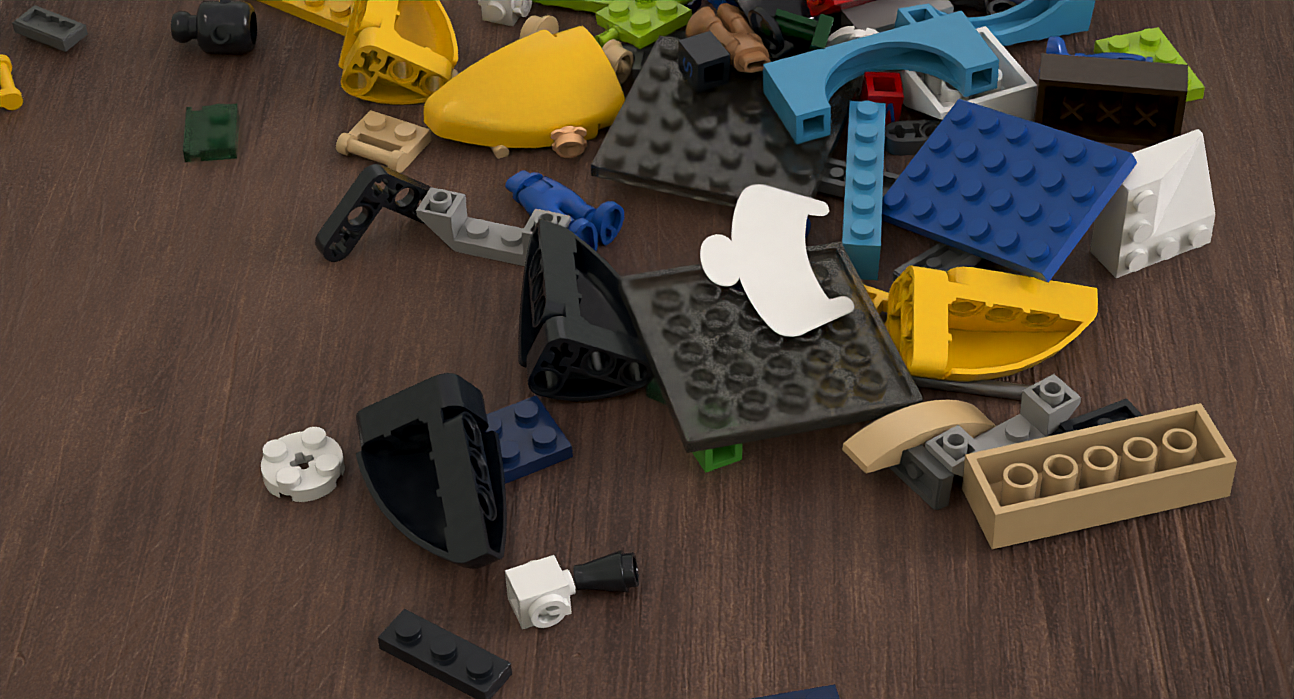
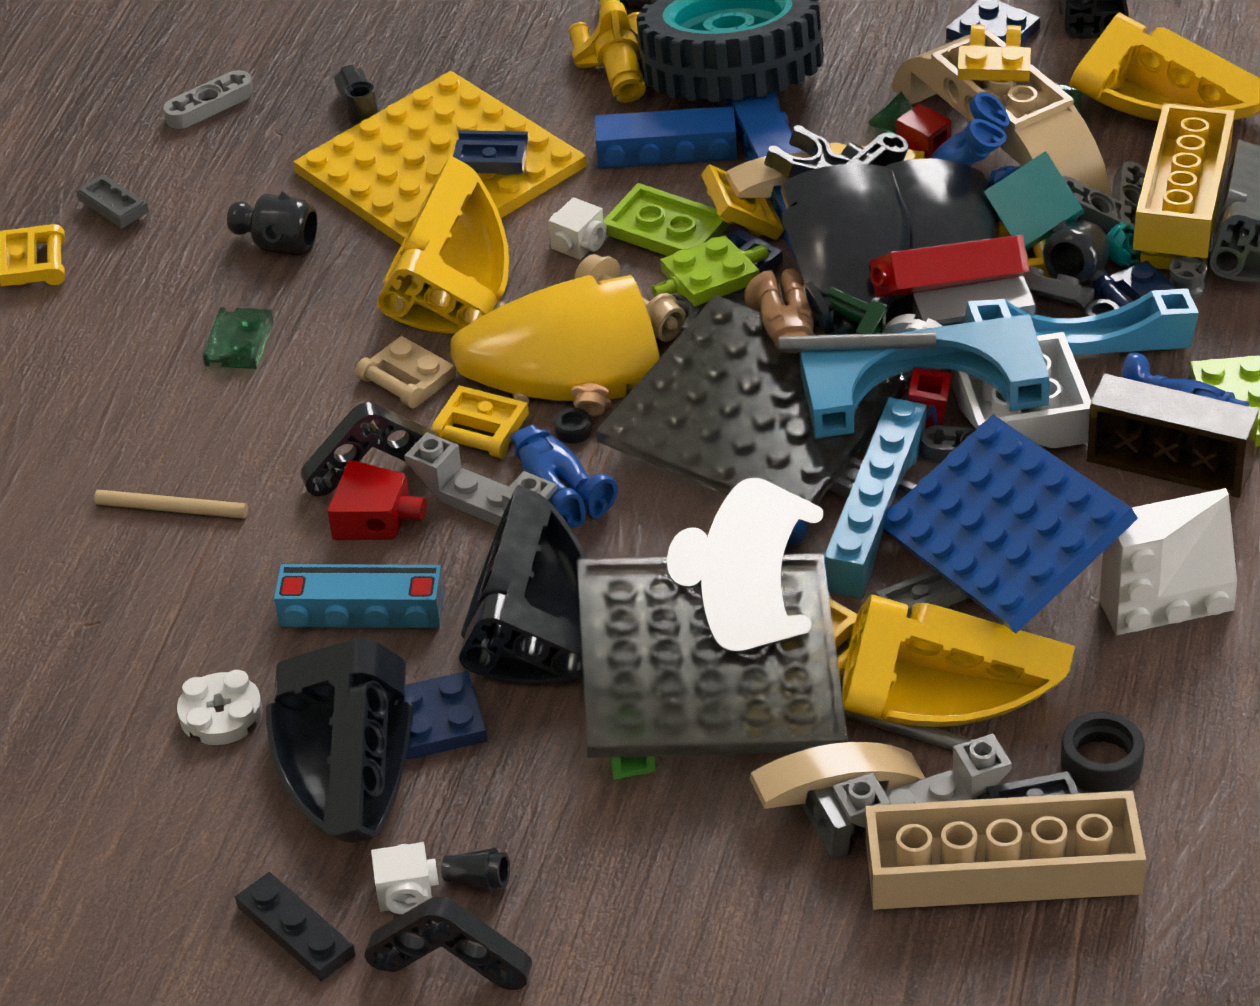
camera: 15 degrees right, 0 degrees up
black brick [678,31,730,93] -> none
none -> tan bar [94,490,248,519]
none -> dark azure brick [274,564,445,628]
none -> red torso [327,460,427,540]
none -> black beam [364,897,533,990]
none -> yellow plate [431,385,529,459]
none -> black tile [553,408,592,444]
none -> flat silver bar [779,332,936,352]
none -> black tyre [1060,711,1145,793]

